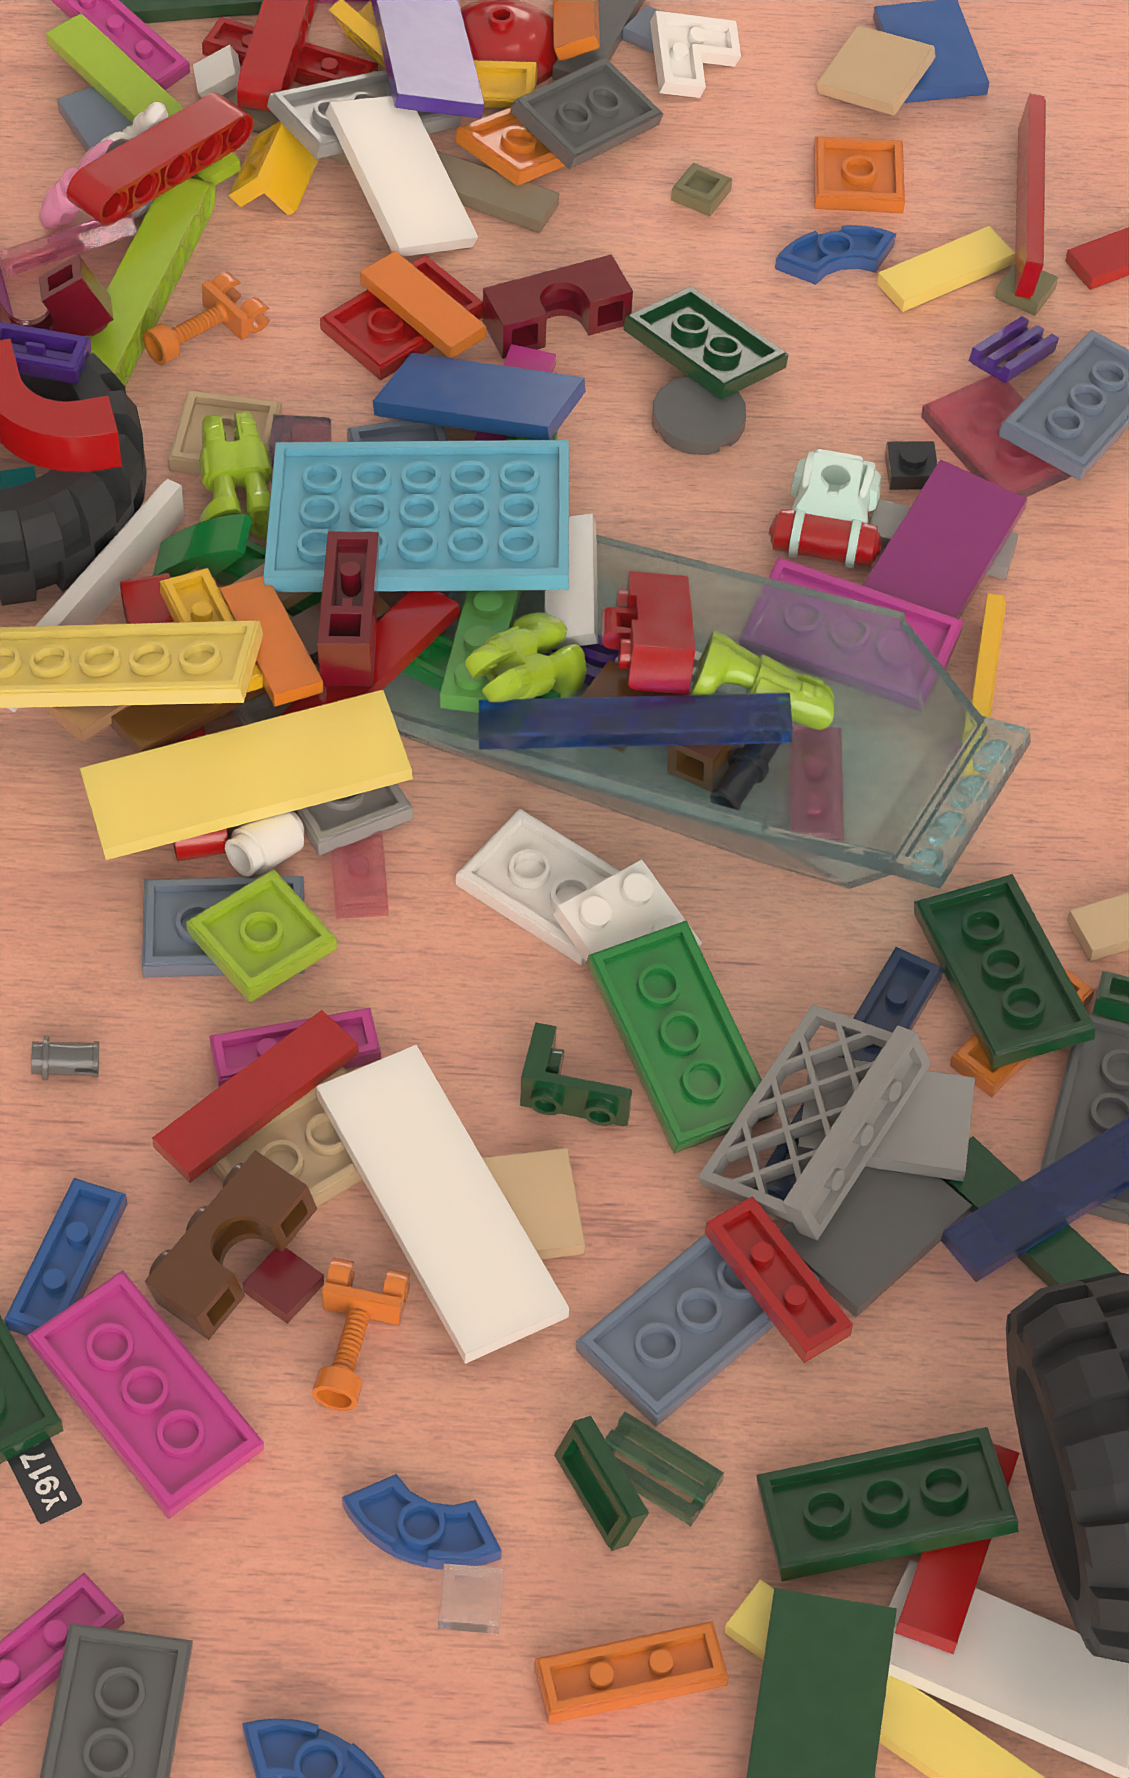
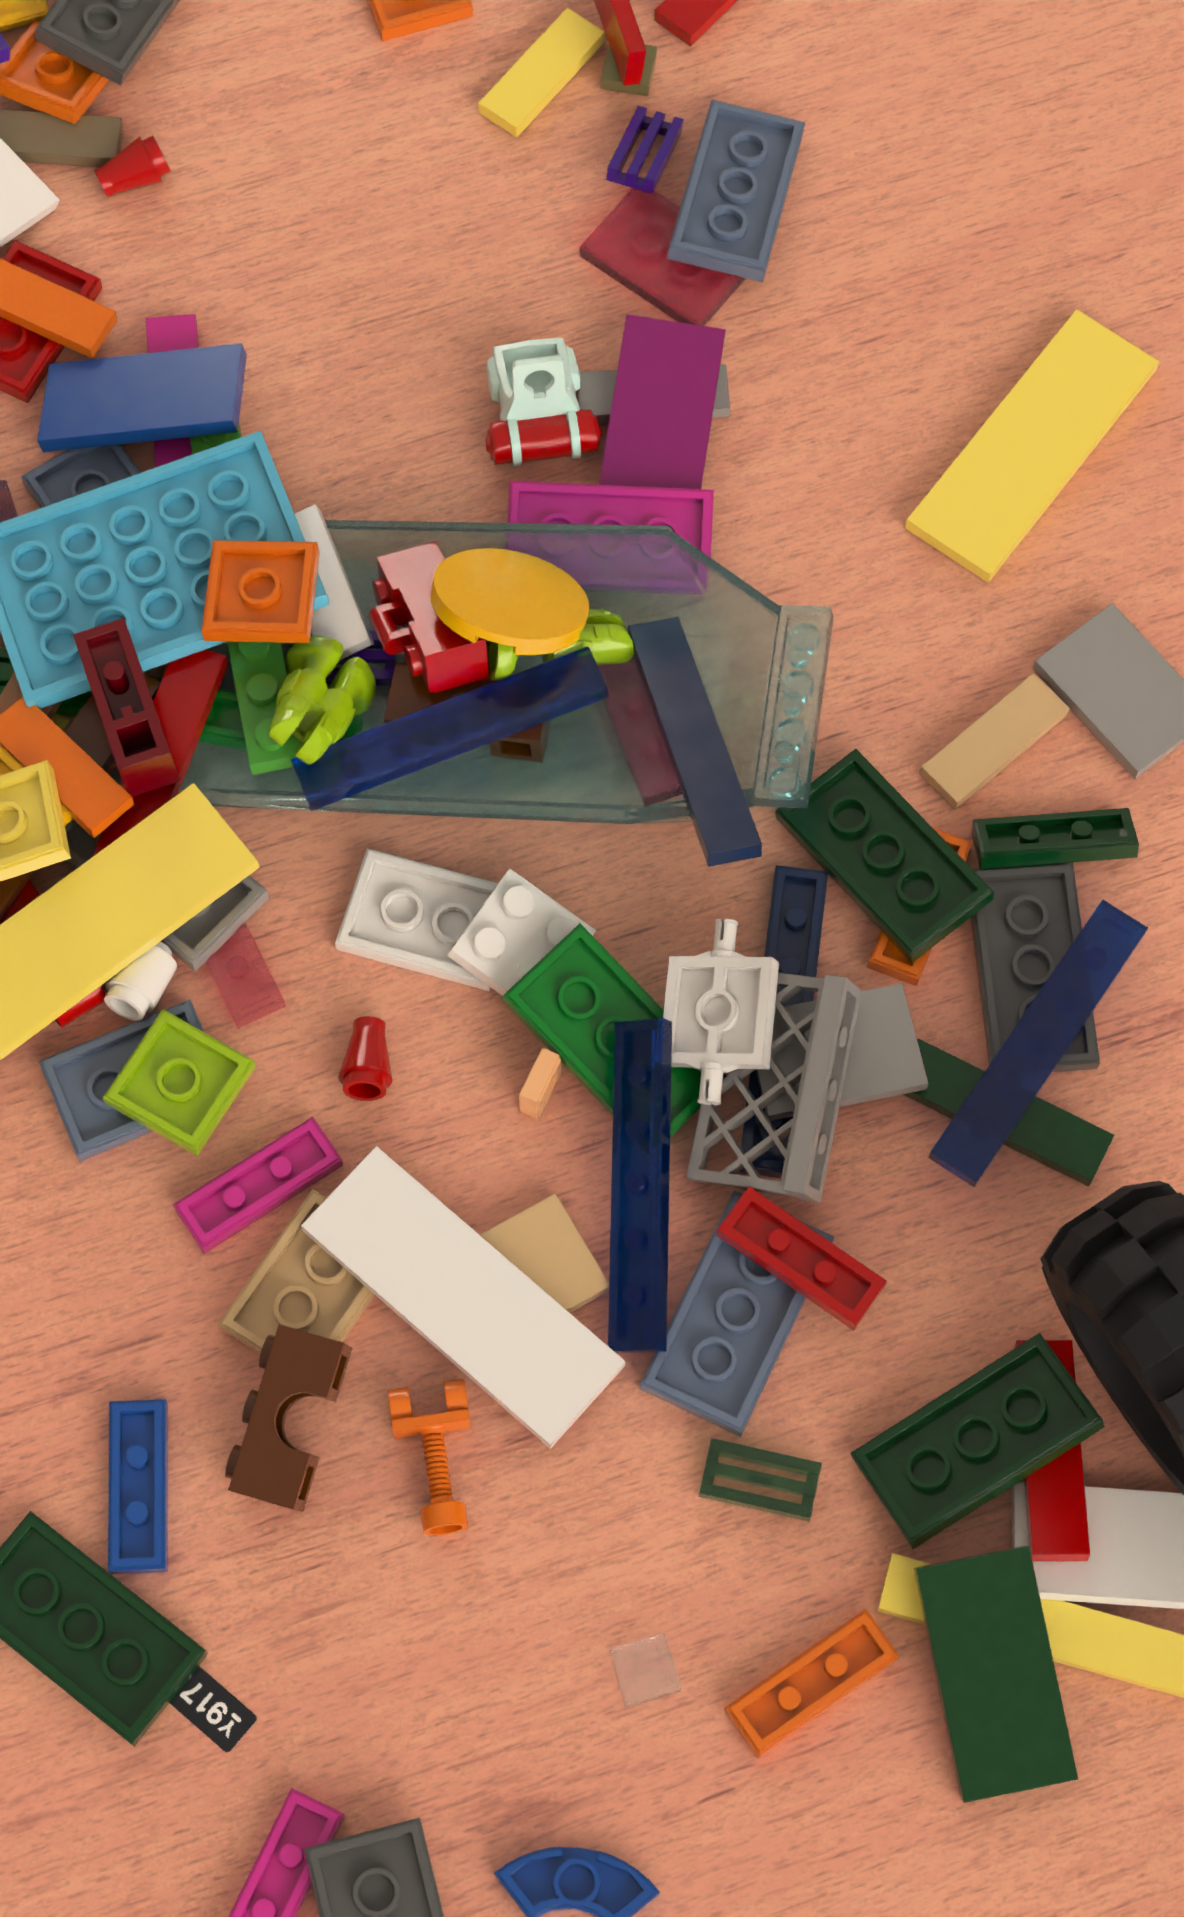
camera: 20 degrees left, 15 degrees up
dark pink tile [27,1270,264,1519] -> none
dark grey pin [31,1036,99,1080] -> none
red tile [152,1010,359,1183] -> none
dark red tile [243,1248,324,1324] -> none
blue tile [342,1474,502,1570] -> none
dark red arch [482,254,633,359] -> none
dark green bracket [520,1022,632,1126] -> none
dark green tile [554,1416,649,1551] -> none
dark green tile [623,286,789,400] -> none
dark grey tile [652,376,746,455] -> none
olive tile [671,163,732,216] -> none
black pin [710,717,787,815] -> none
blue tile [775,225,896,285] -> none
dark grey tile [780,1167,972,1317] -> none
black plate [885,441,937,490] -> none
yellow tile [959,593,1007,781] -> none
none -> red cone [94,135,171,197]
none -> orange tile [201,540,320,643]
none -> red cone [338,1016,393,1101]
none -> yellow tile [430,548,589,655]
none -> light nougat tile [519,1048,561,1119]
none -> clear blue tile [608,1018,672,1353]
none -> dark blue tile [628,617,762,867]
none -> white plate [659,919,779,1105]

